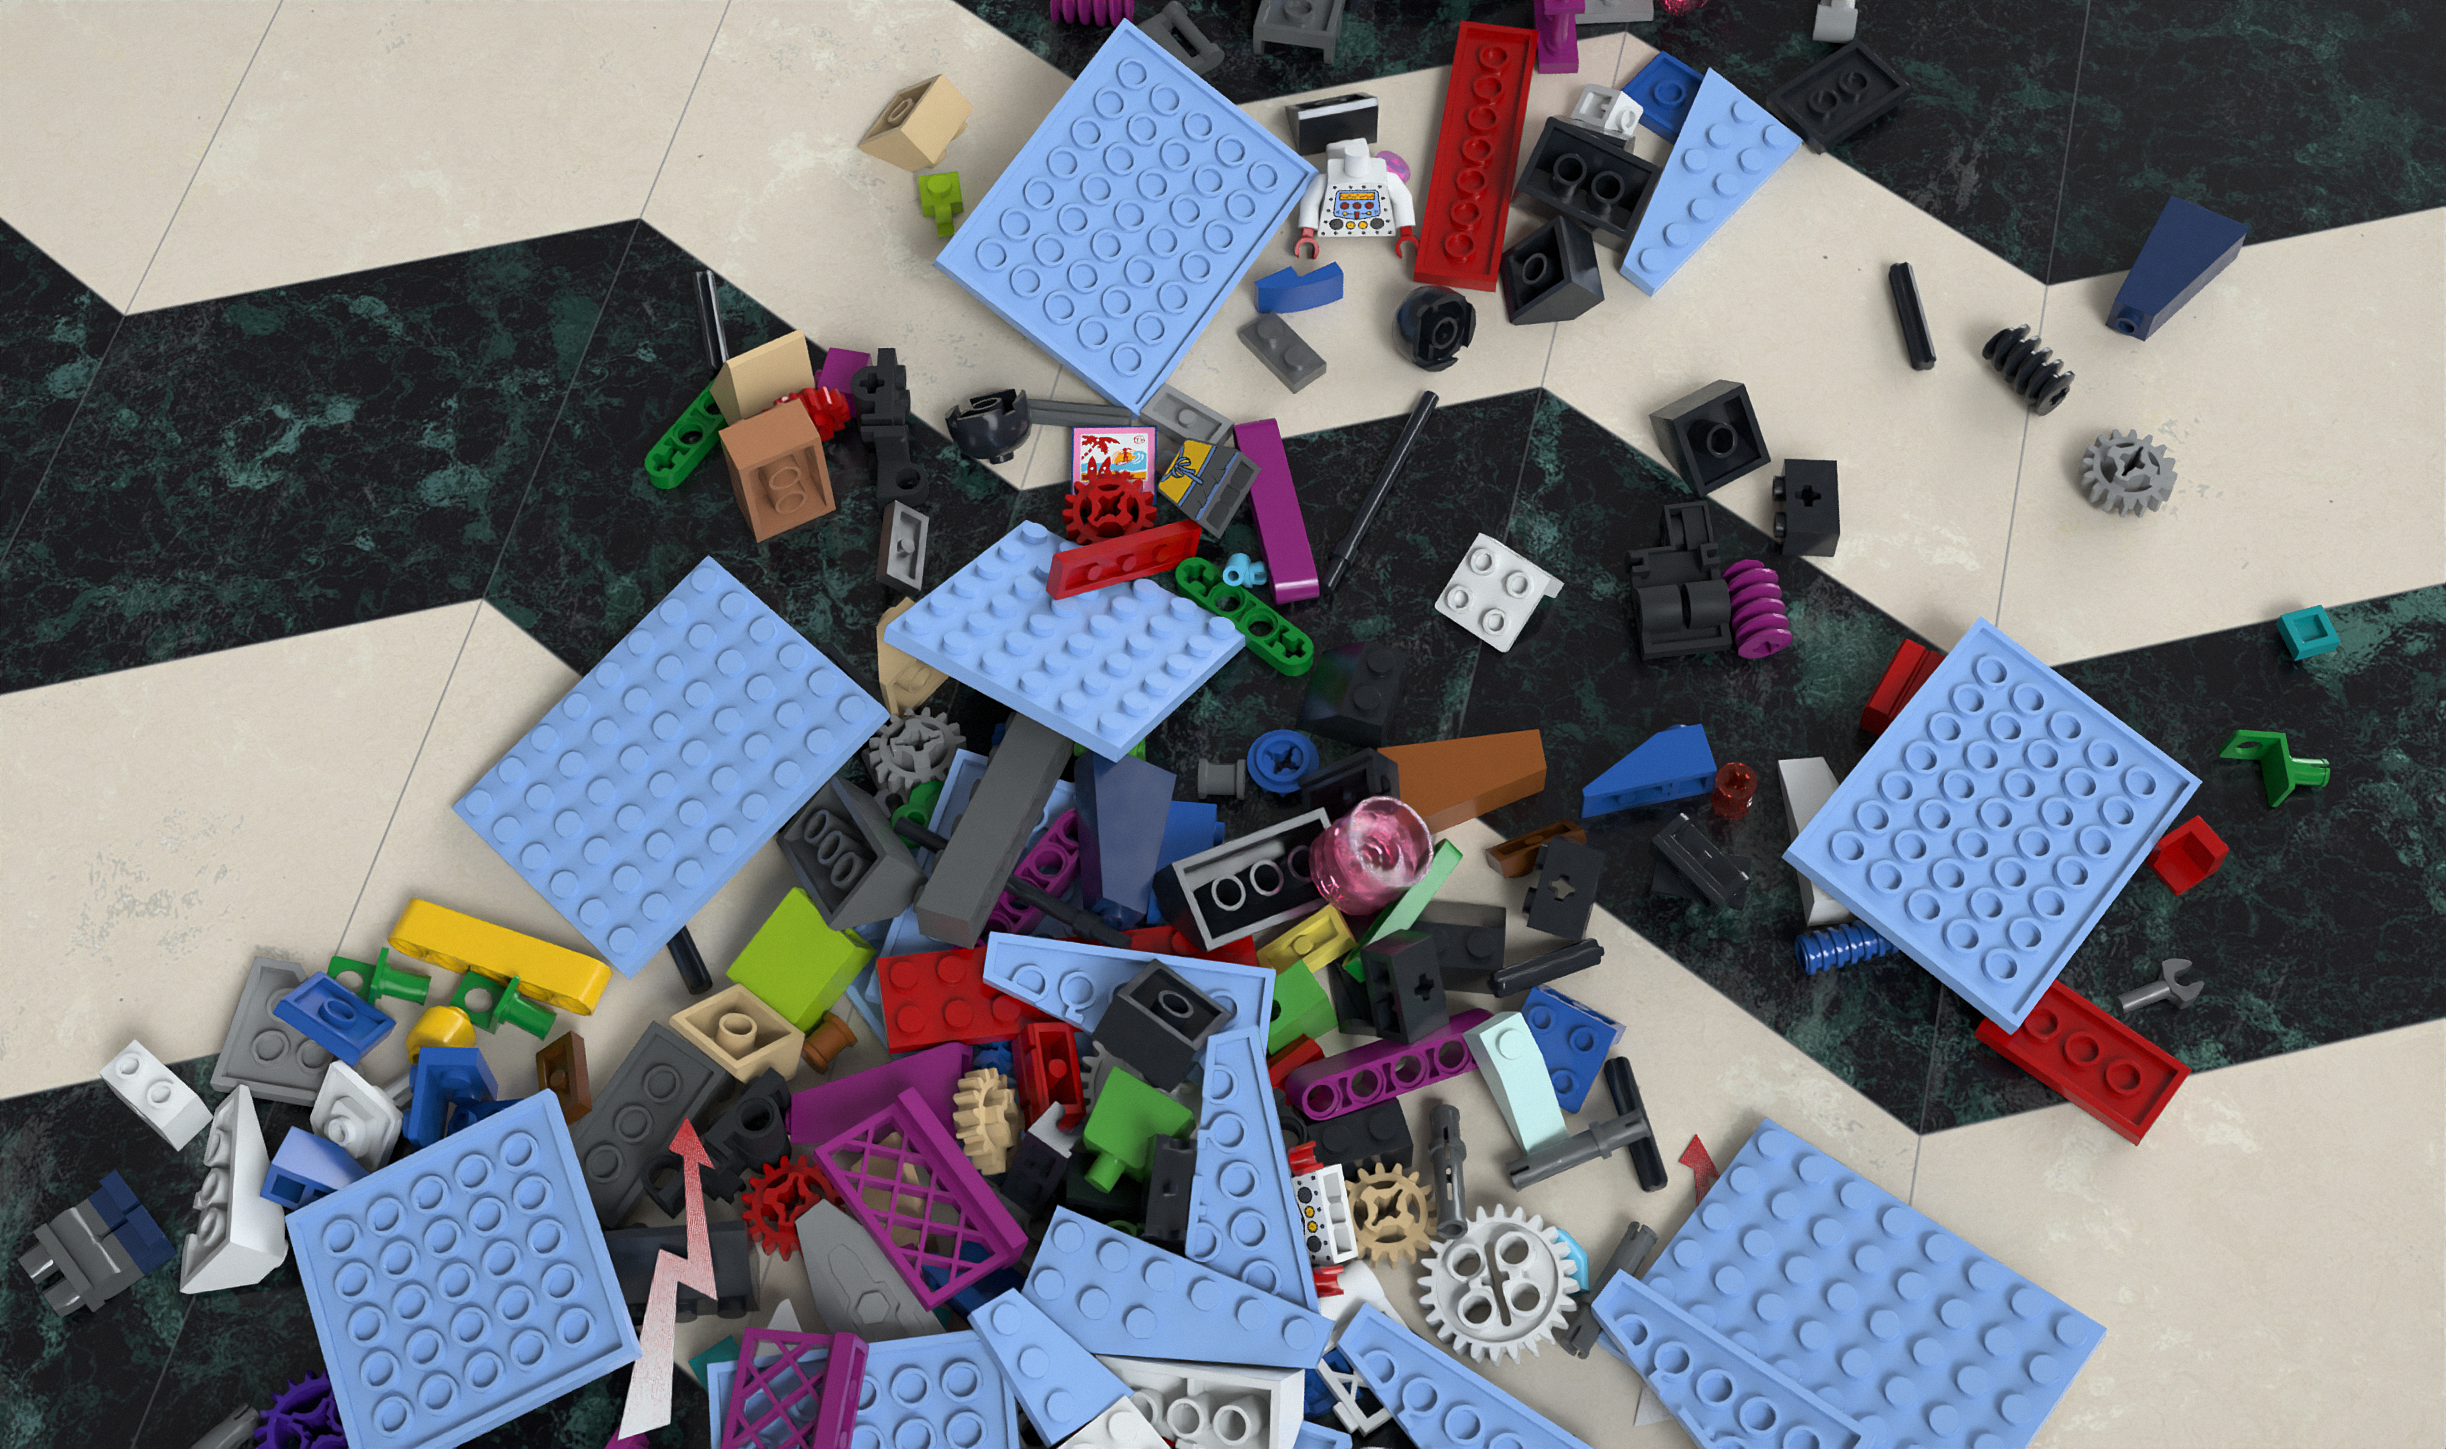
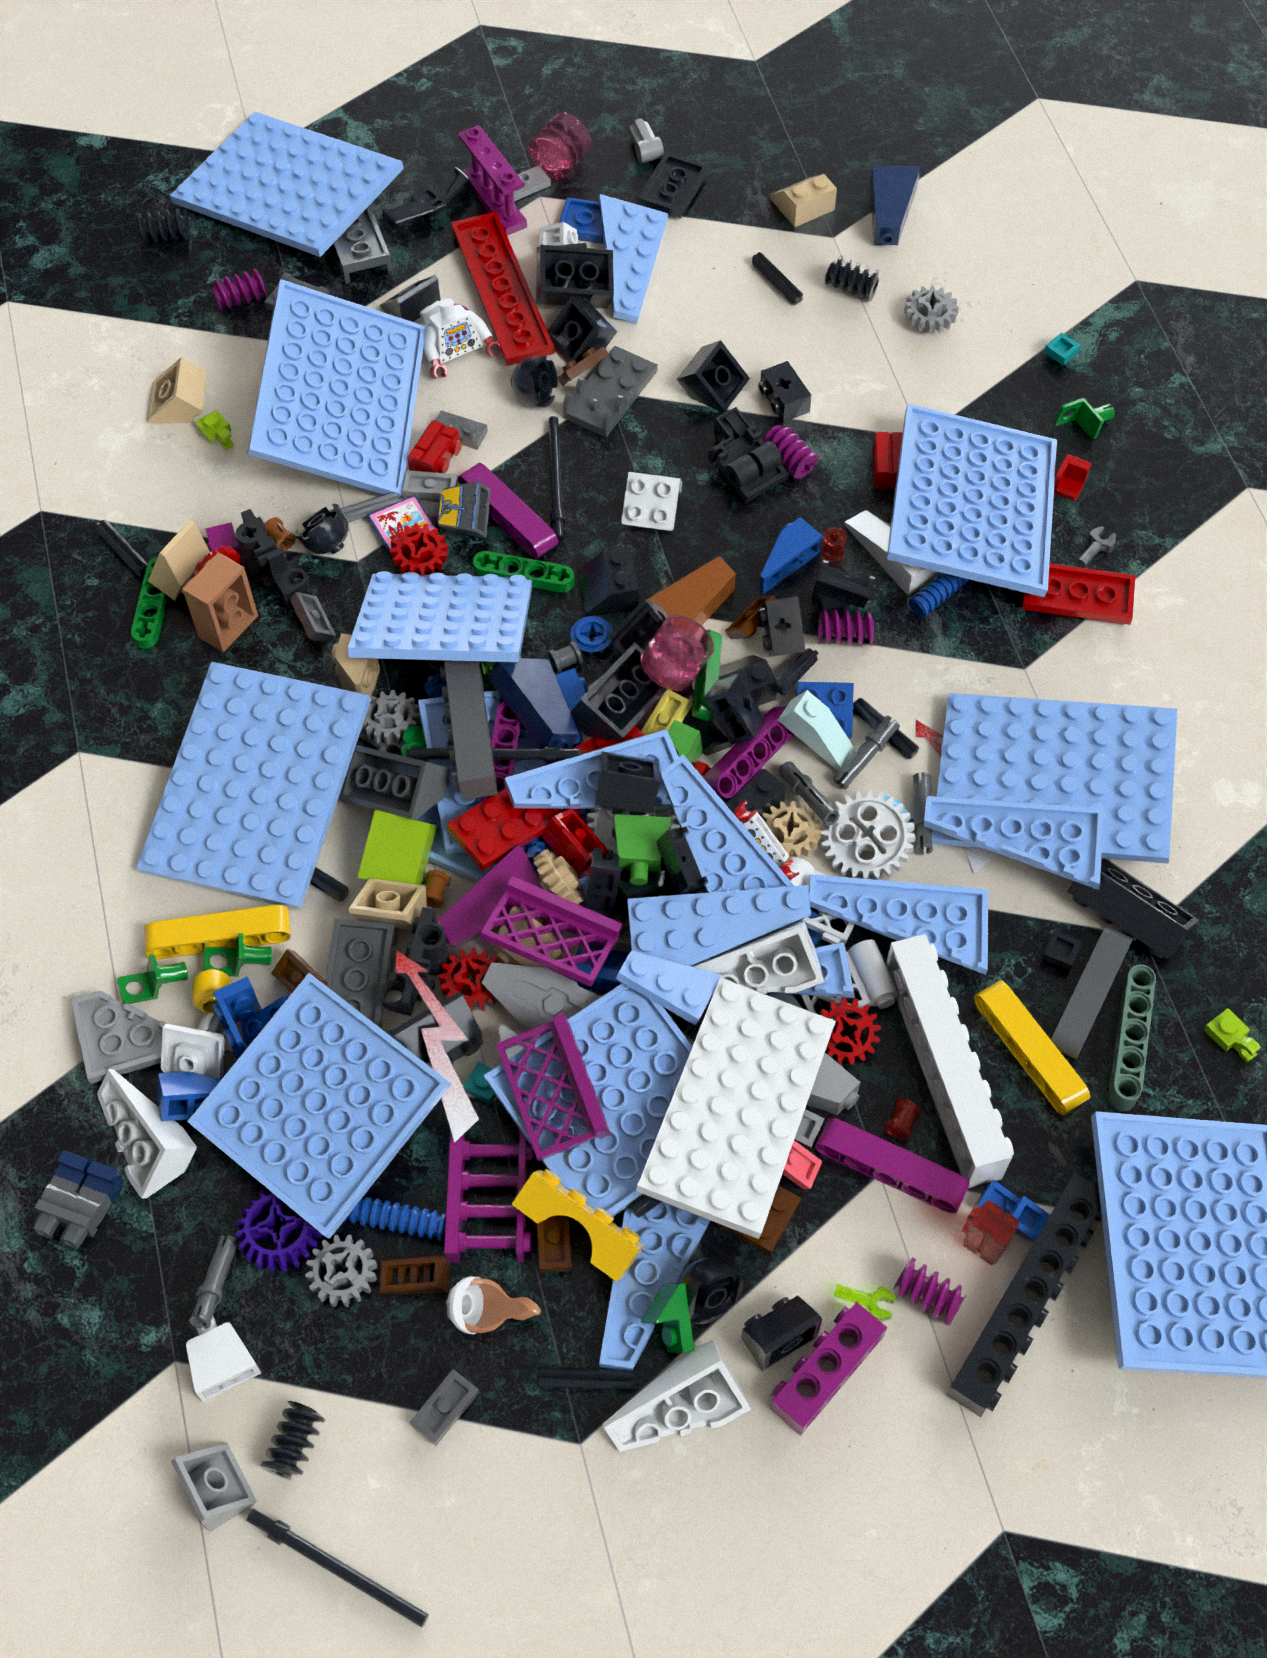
camera: 30 degrees left, 0 degrees up
white brick [99,1039,214,1151] -> none
blue tile [273,971,397,1067] -> none
red plate [1045,519,1202,600] -> none
medium azure arm [1223,553,1267,588] -> none
blue slope [1254,261,1344,314] -> none
none -> dark orange bush [264,517,296,551]
none -> red brick [407,420,462,473]
none -> reddish brown plate [557,346,609,386]
none -> dark grey hinge [563,346,658,437]
none -> tan slope [770,174,837,227]
none -> magenta piece [817,609,874,646]

